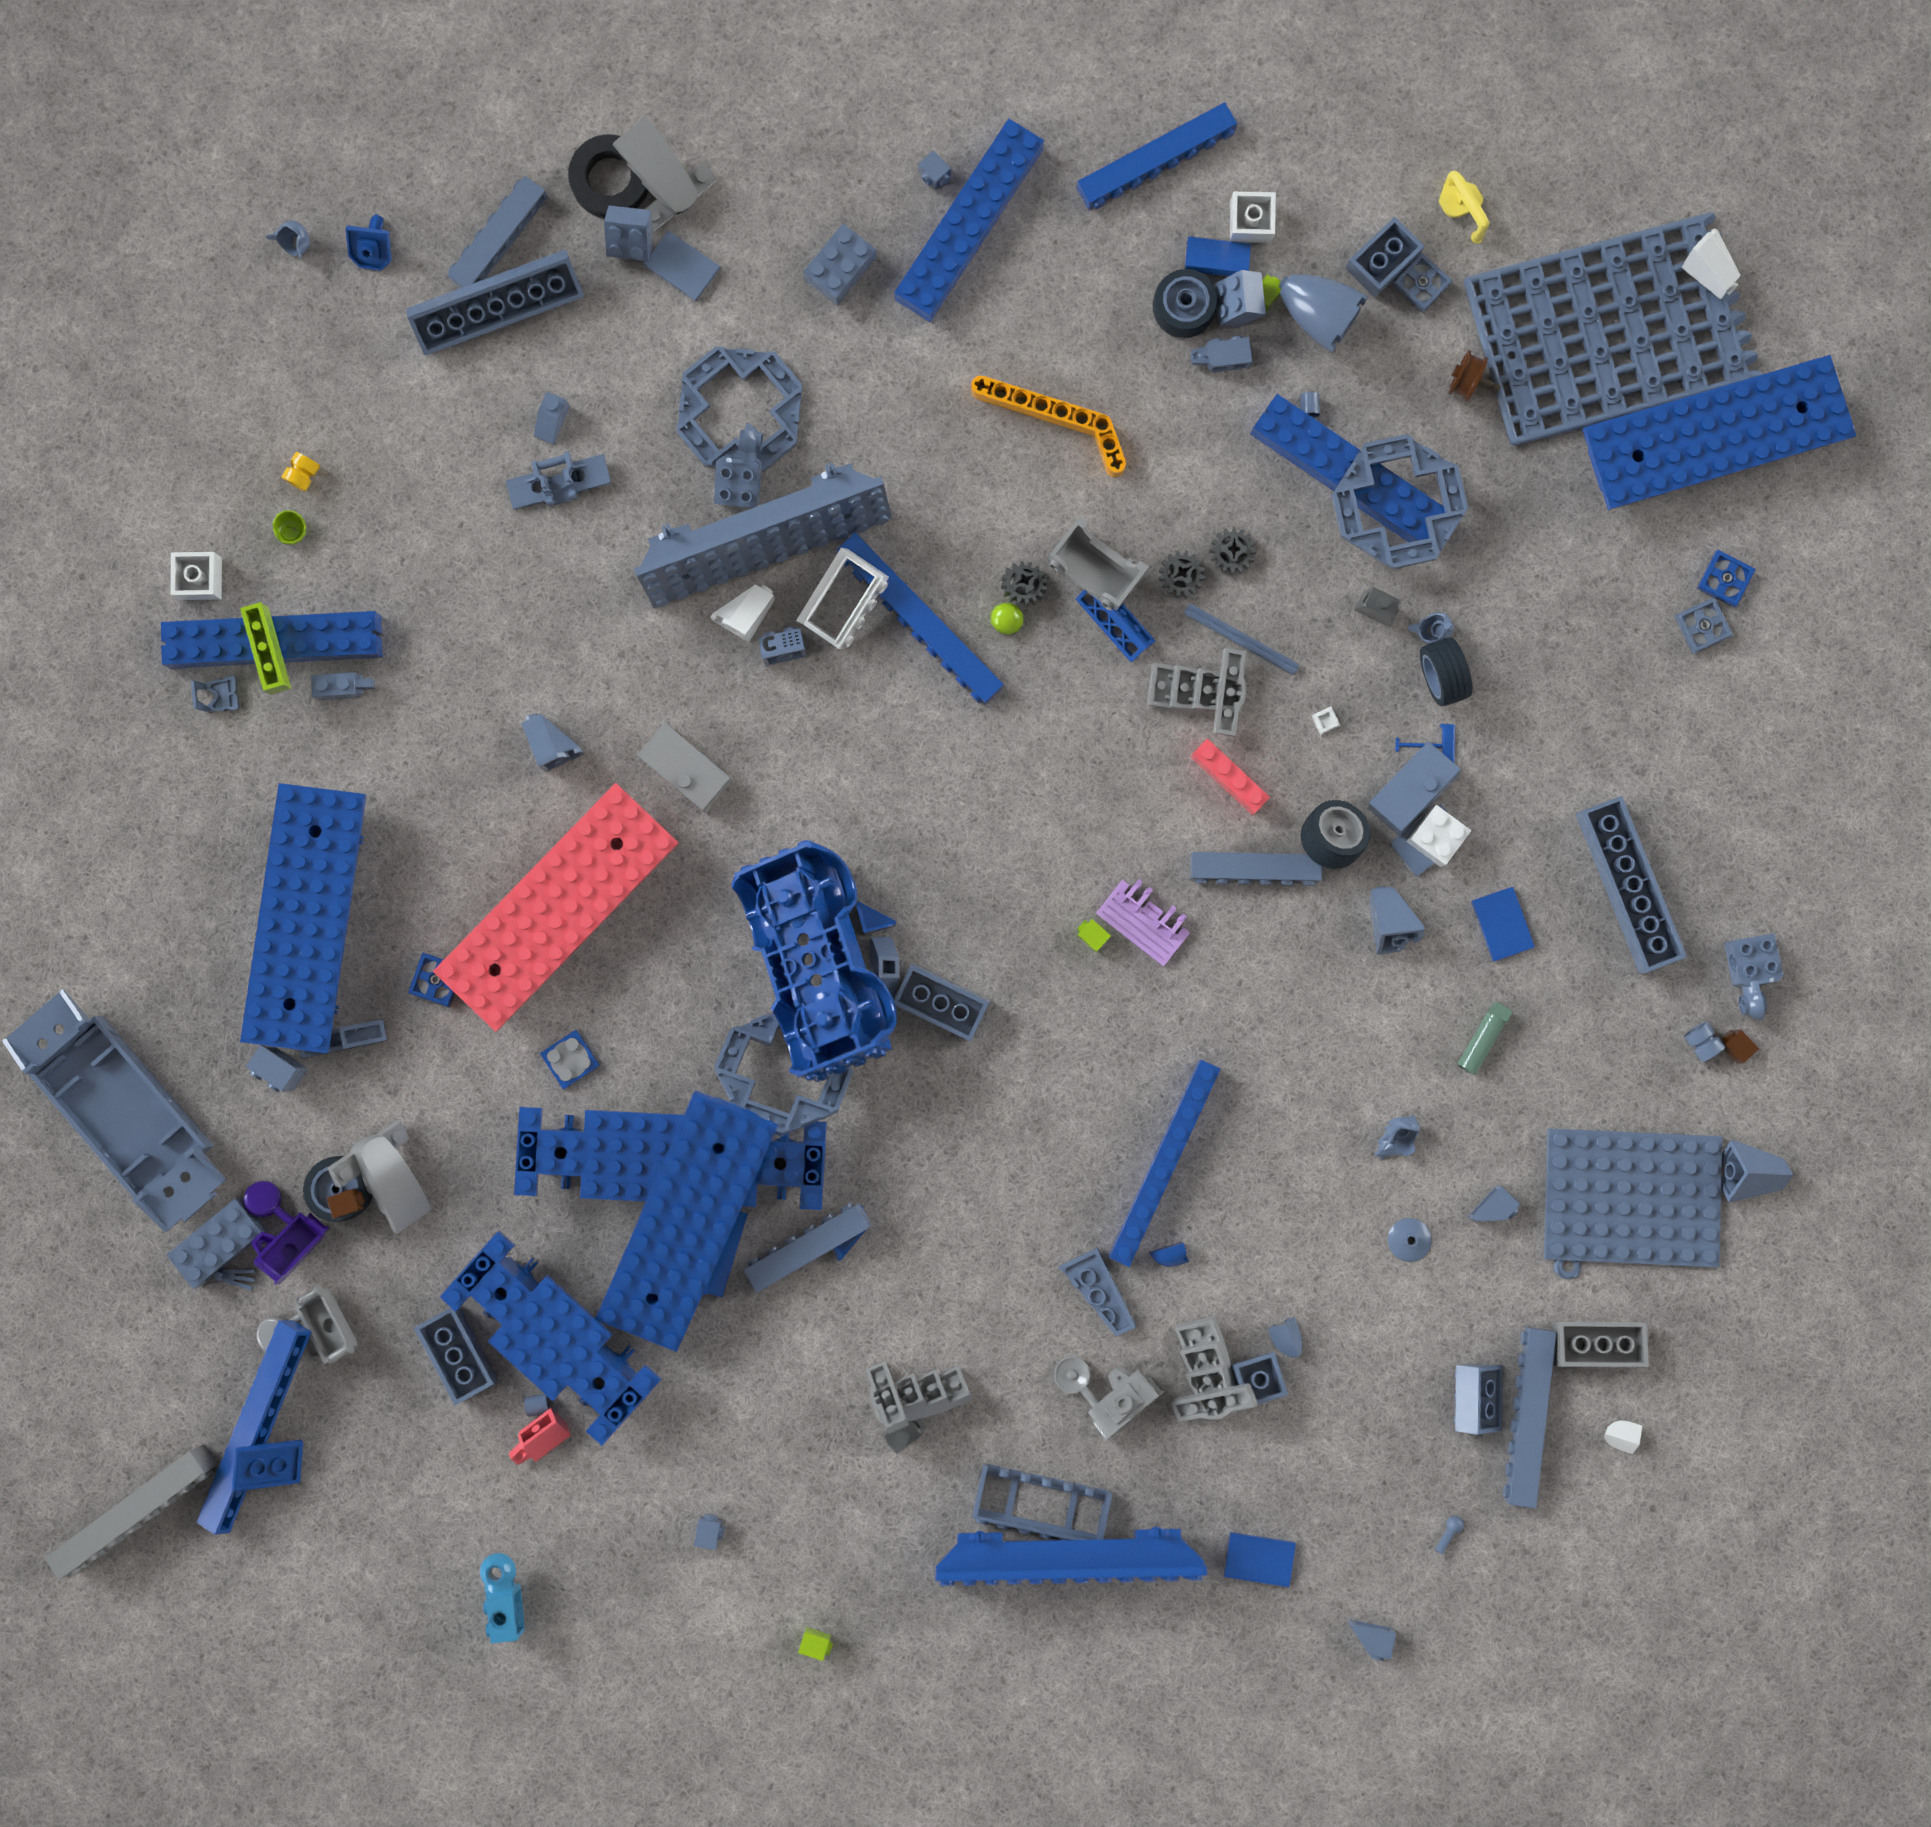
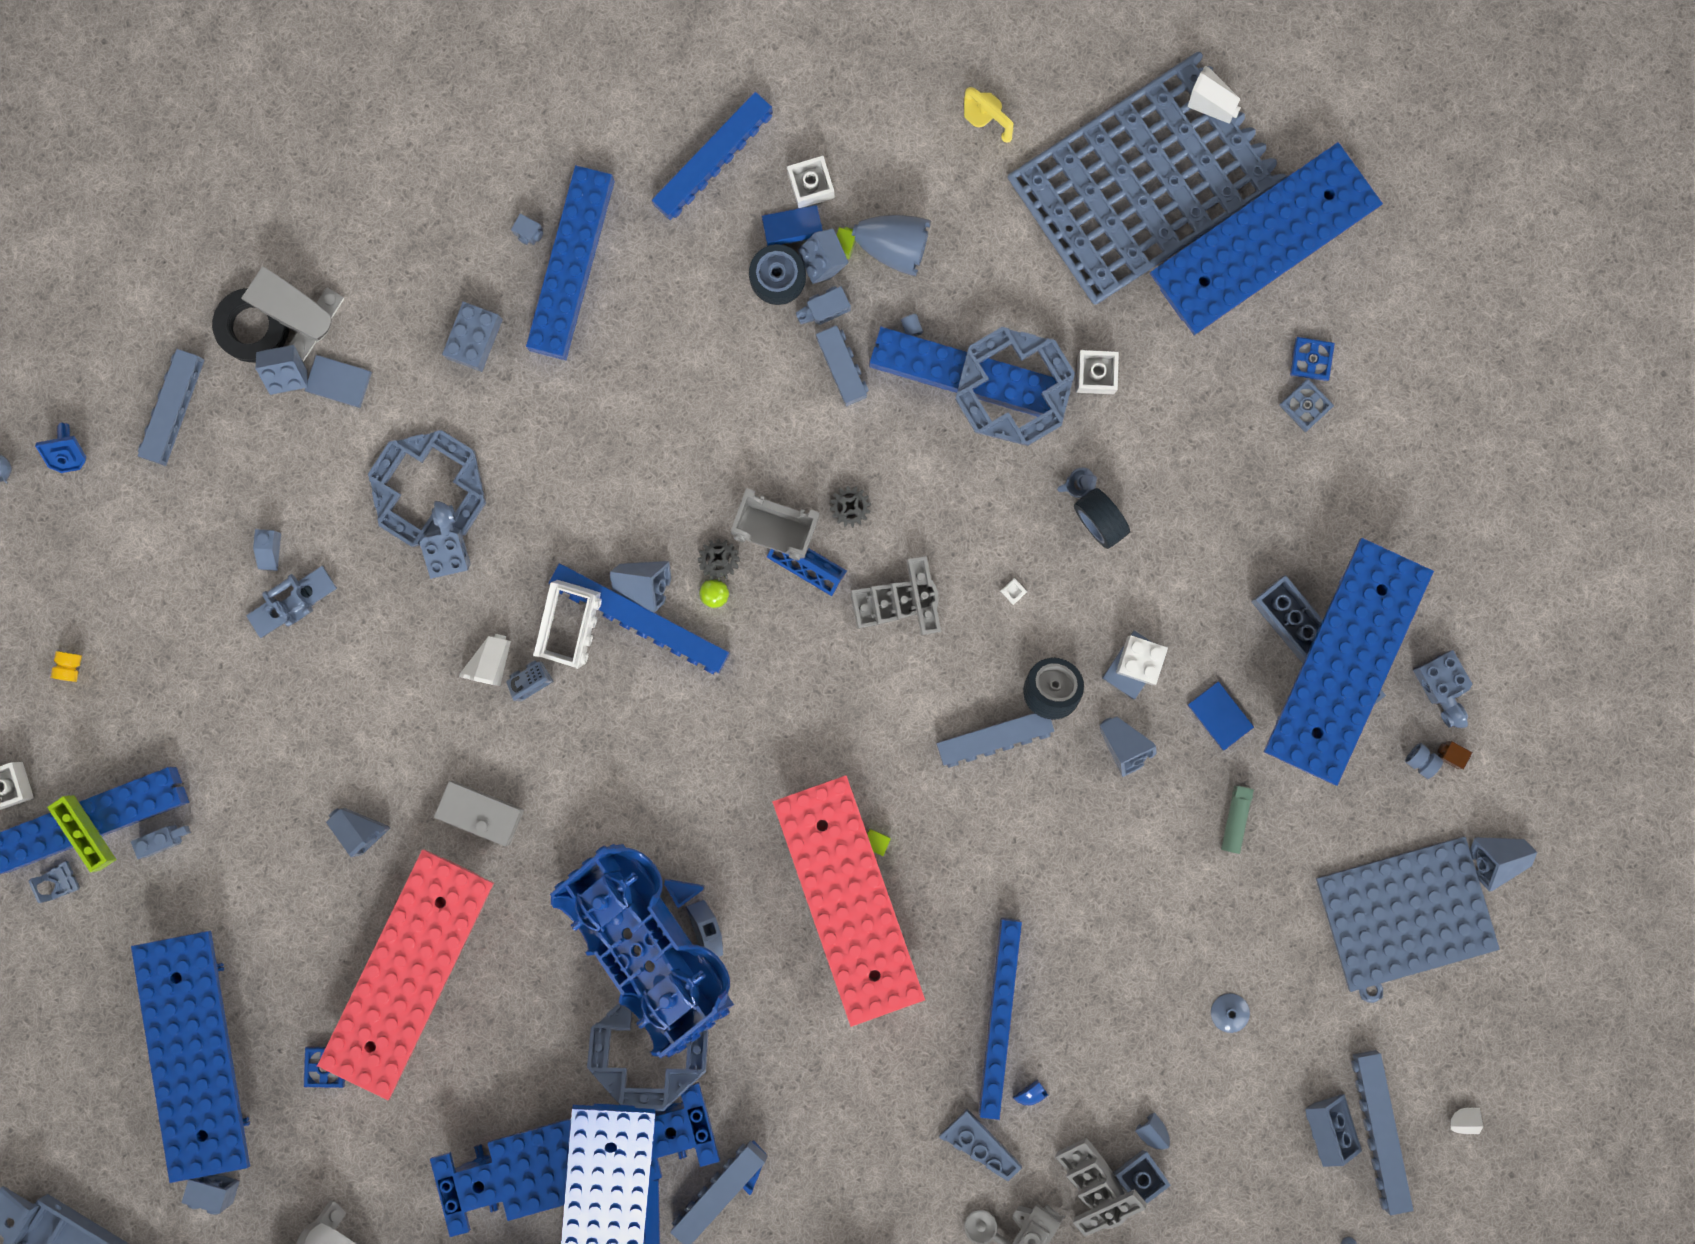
camera: 15 degrees left, 0 degrees up
lime hair [272,510,306,545] -> none
sand blue slope [299,1019,387,1059] -> none
sand blue brick [406,249,584,356] -> none
light grey piece [540,1030,600,1089] -> none
sand blue piece [634,463,892,608] -> none
sand blue brick [894,963,990,1042] -> none
light orange beam [971,376,1126,478] -> none
lavender hinge [1096,879,1190,967] -> none
sand blue axle [1185,604,1299,675] -> none
coral brick [1191,738,1270,816] -> none
dark grey gear [1209,527,1257,575] -> none
sand blue brick [1345,217,1425,298] -> none
dark grey torso [1354,587,1401,628] -> none
sand blue brick [1368,741,1461,837] -> none
sand blue hair [1375,1115,1420,1160] -> none
sand blue piece [1392,252,1453,313] -> none
blue piece [1395,724,1455,764] -> none
reddish brown wheel [1448,349,1501,402] -> none
sand blue slope [1468,1185,1520,1221] -> none
light grey brick [1553,1322,1649,1367] -> none
none -> sand blue slope [610,561,671,612]
none -> coral piece [772,775,925,1027]
none -> sand blue brick [816,325,869,407]
none -> white brick [1076,350,1119,394]
none -> blue piece [1263,538,1434,786]

